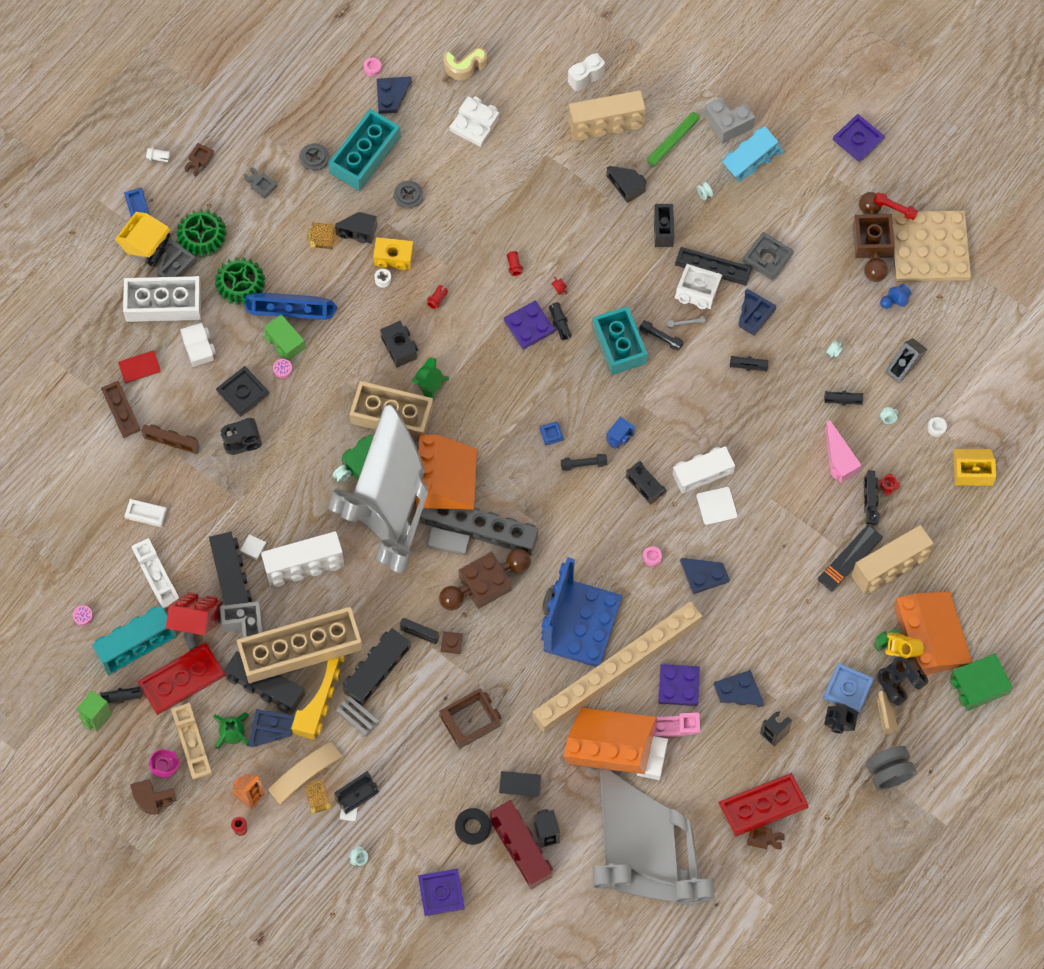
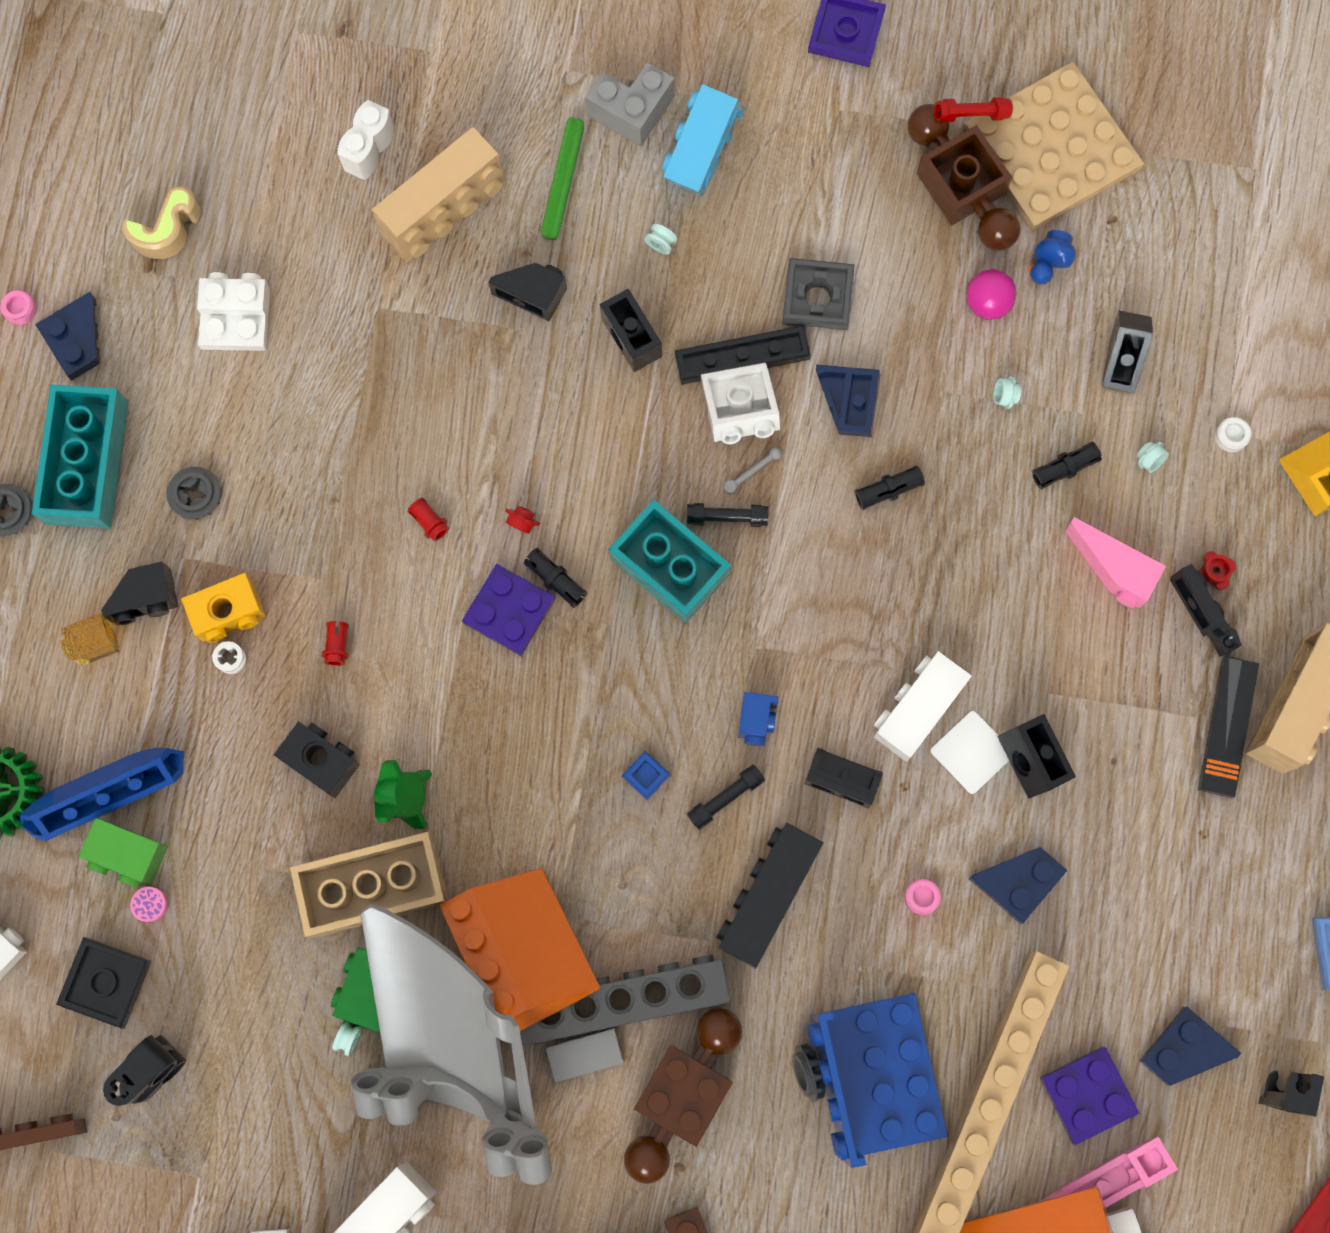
camera: 25 degrees left, 10 degrees up
none -> black brick [716,822,824,969]
none -> dark pink hair [966,269,1017,320]
none -> black brick [997,714,1076,799]

